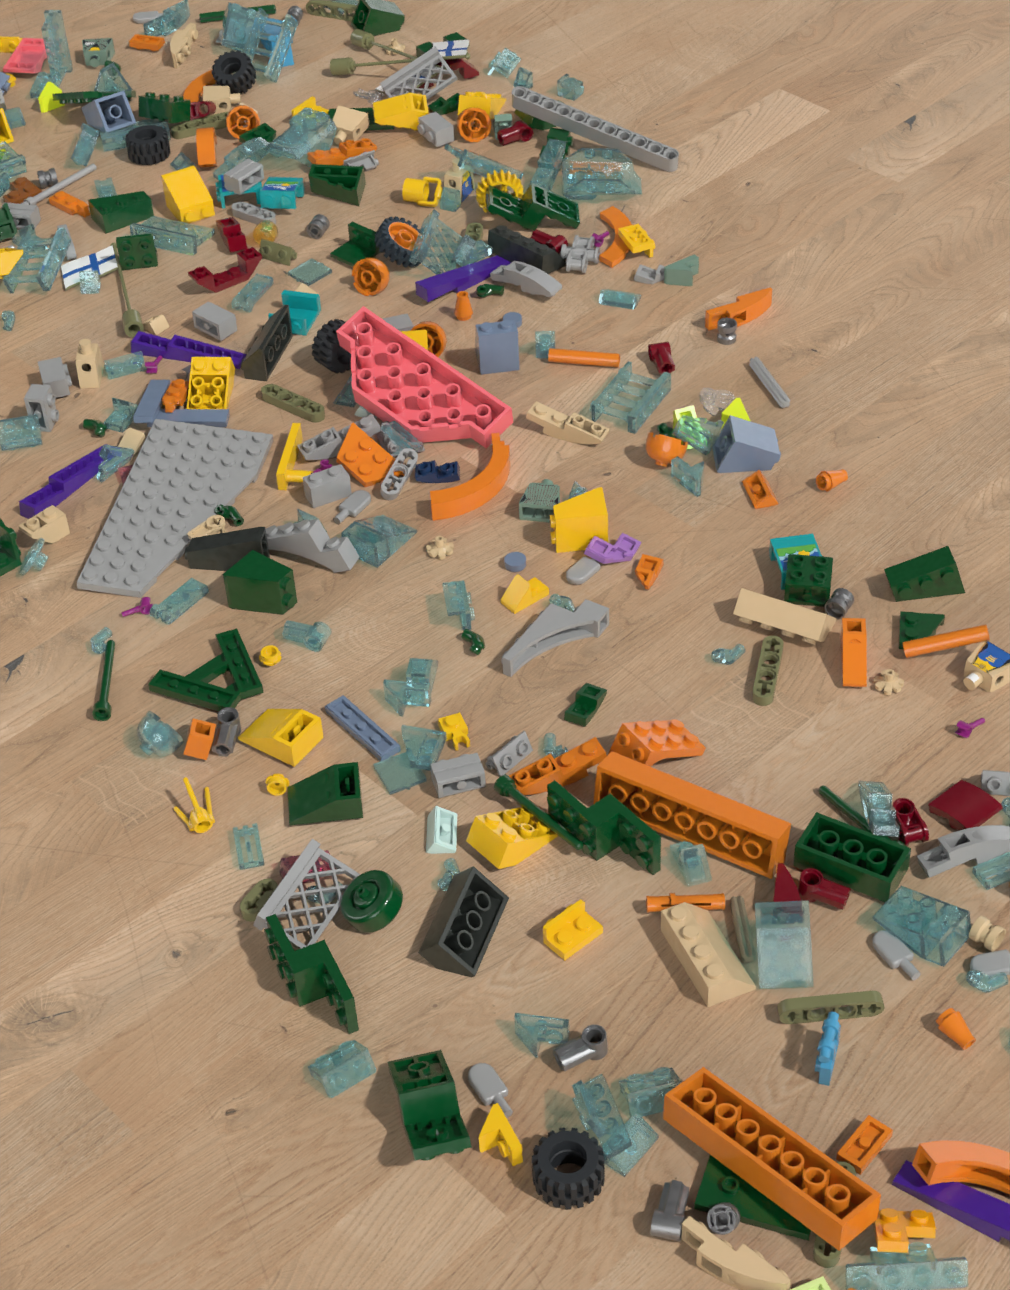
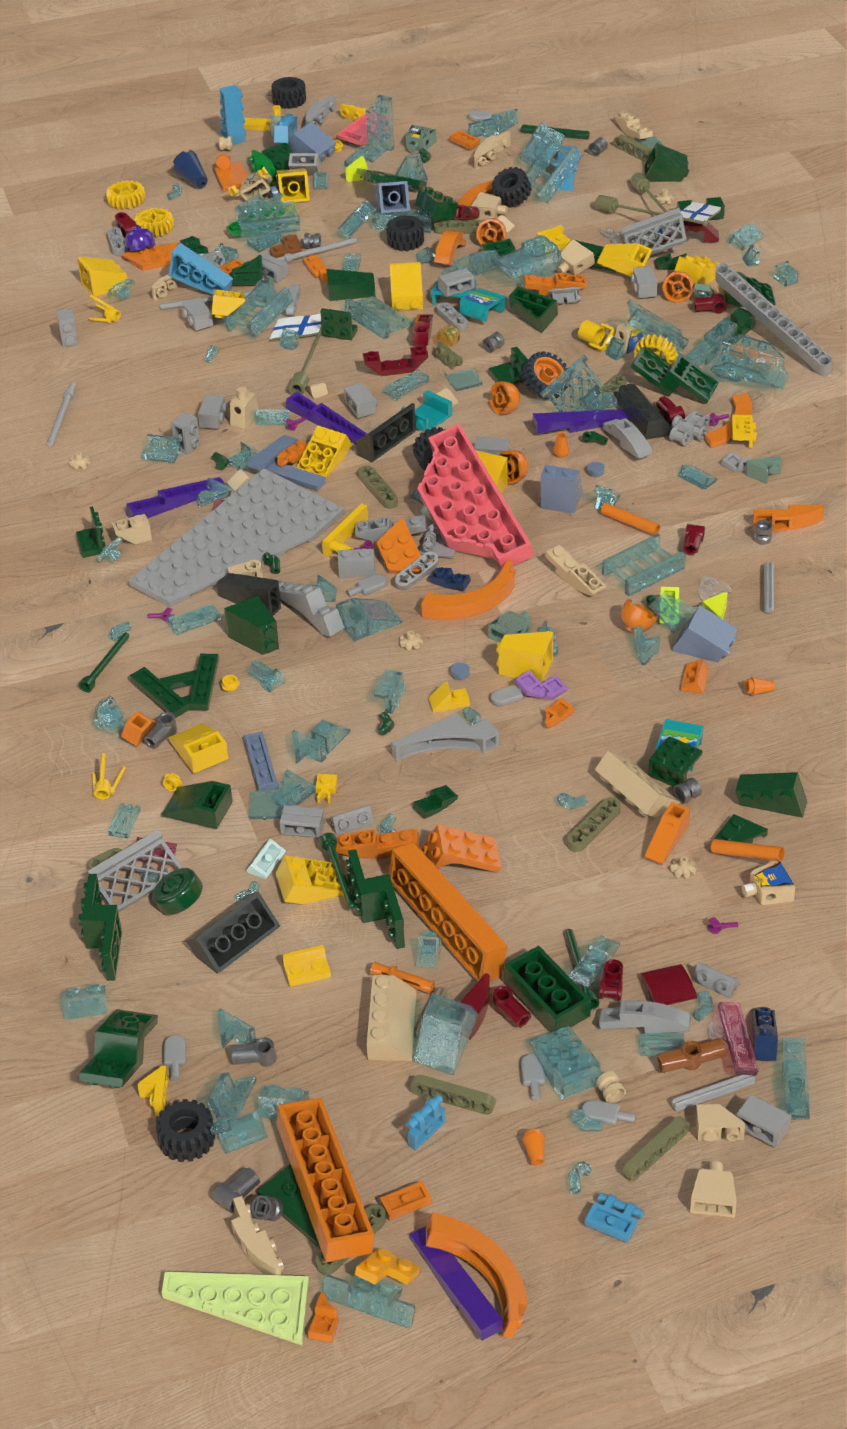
camera: 25 degrees right, 0 degrees up
clear light blue tile [381,421,424,452] -> none

